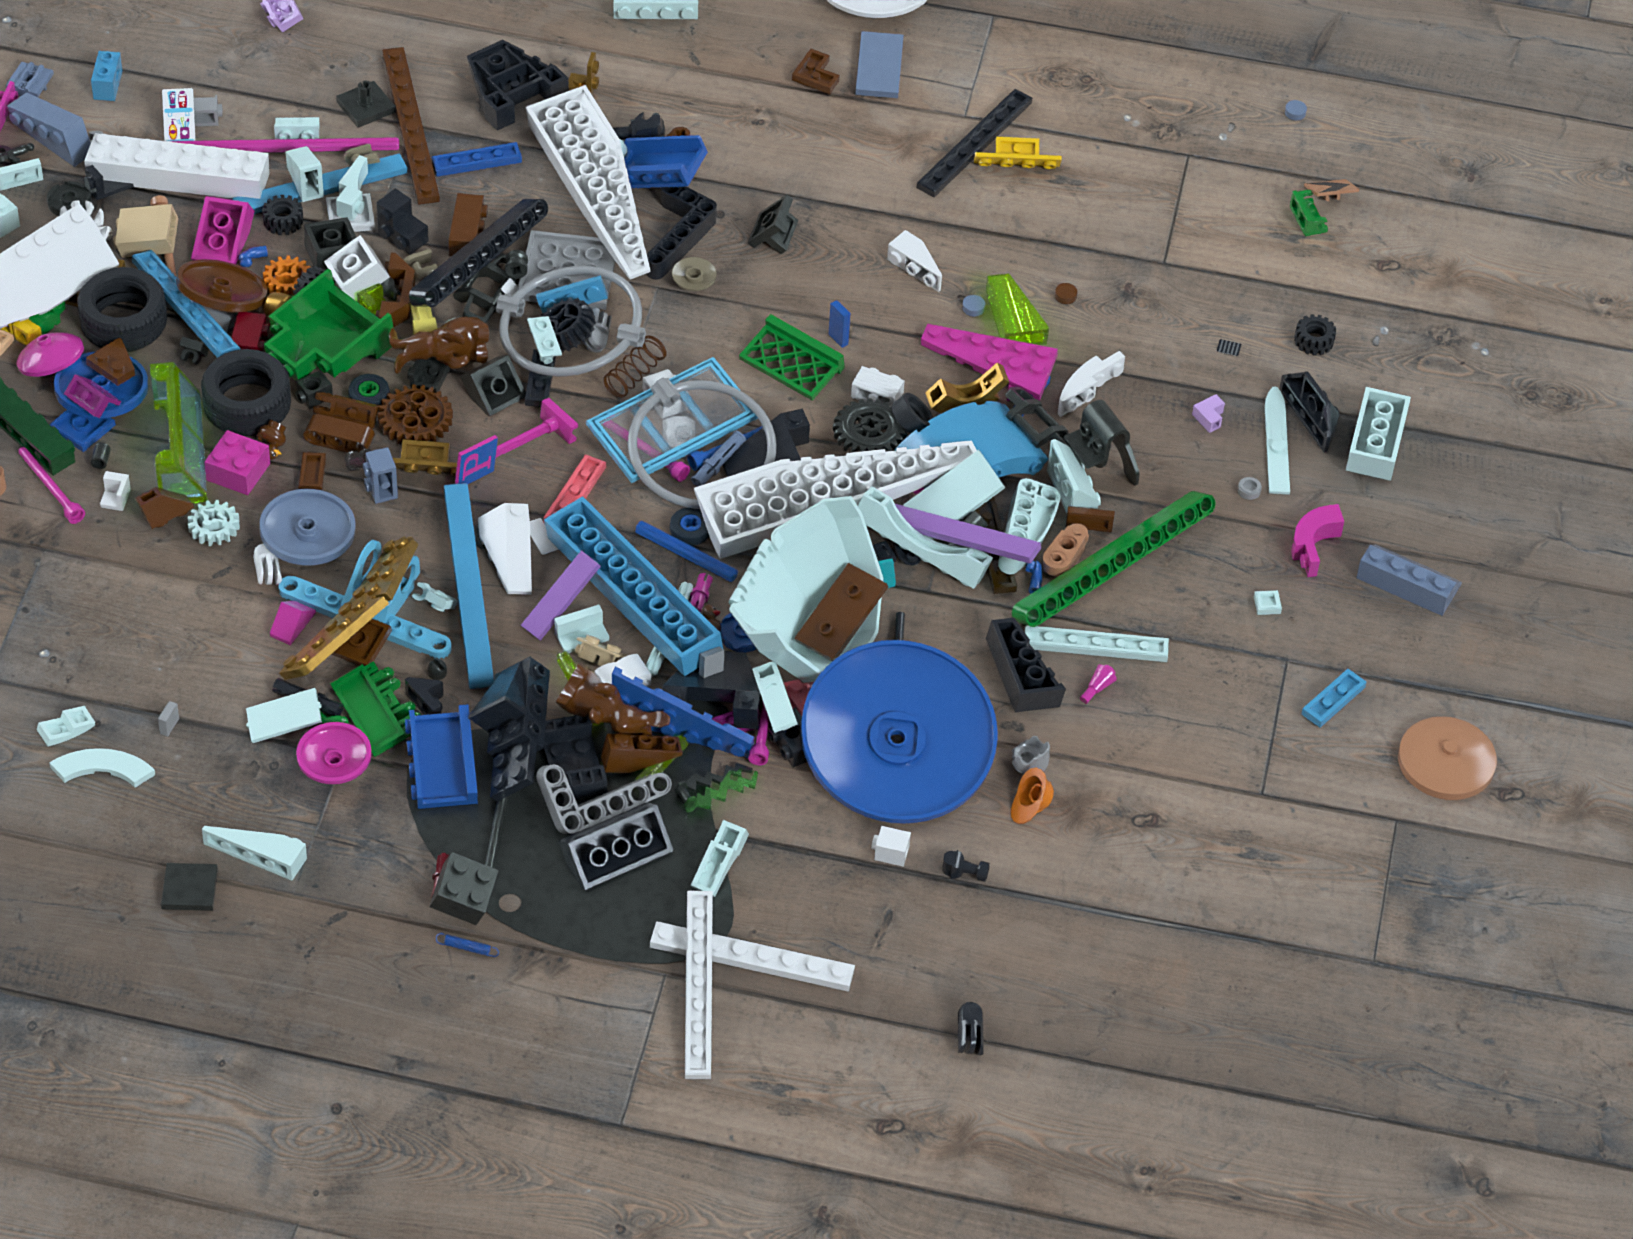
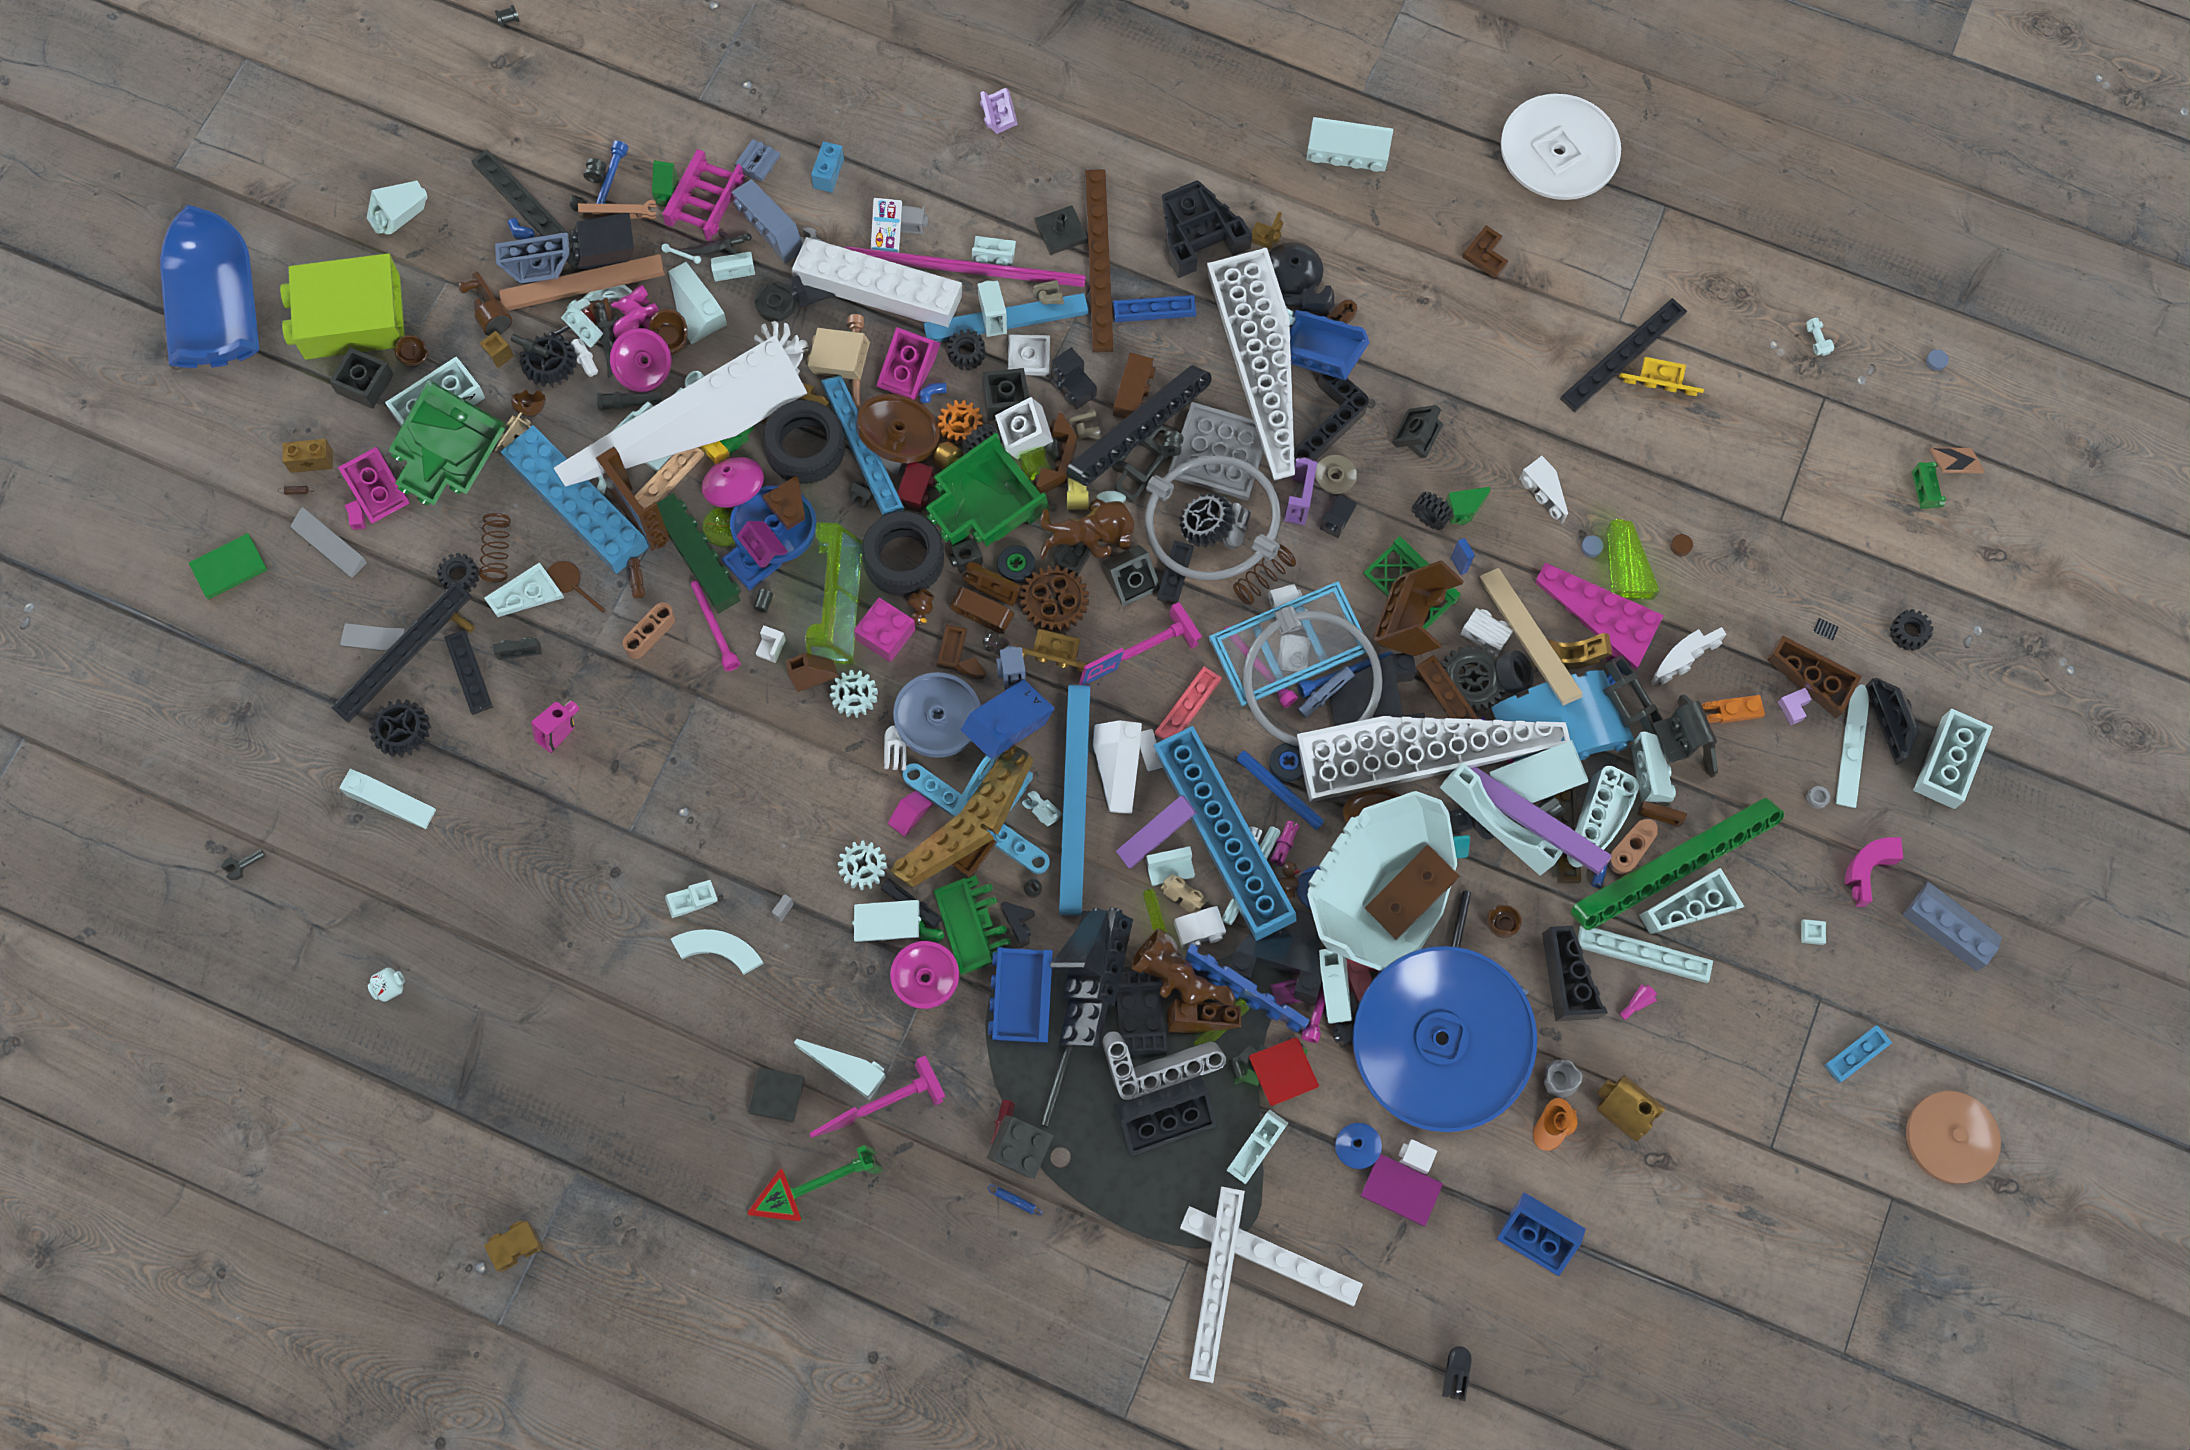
camera: 10 degrees right, 20 degrees up
light aqua slope [336,155,368,221] -> none
white sticker [501,278,518,296] -> none
light aqua hinge [527,316,562,364] -> none
dark azure plate [536,275,608,313] -> none
light grey tile [699,647,724,678] -> none
sand blue tile [855,31,904,98] -> none
black leg [942,850,990,882] -> none
none -> clear neon green piece [703,507,735,546]
none -> green piece [747,1145,883,1222]
none -> dark pink piece [809,1056,945,1138]
none -> light aqua gear [838,841,887,890]
none -> reddish brown tile [956,657,986,679]
none -> blue brick [961,679,1055,760]
none -> red sticker [1249,1037,1319,1106]
none -> black dish [1269,242,1324,294]
none -> medium lavender panel [1284,458,1317,525]
none -> black bracket [1320,494,1357,538]
none -> blue dish [1335,1123,1382,1169]
none -> magenta tile [1360,1154,1443,1227]
none -> reddish brown windscreen [1373,560,1464,656]
none -> black tyre [1412,492,1453,530]
none -> reddish brown fence [1416,655,1478,719]
none -> green slope [1446,487,1491,525]
none -> tan tile [1480,568,1583,706]
none -> reddish brown hair [1487,905,1522,938]
none -> blue slope [1497,1192,1586,1276]
none -> pearl gold cylinder [1596,1074,1666,1142]
none -> light aqua wedge [1639,868,1744,934]
none -> orange hinge [1701,695,1765,723]
none -> reddish brown wedge [1767,636,1862,718]
none -> light aqua bar [1806,318,1834,356]

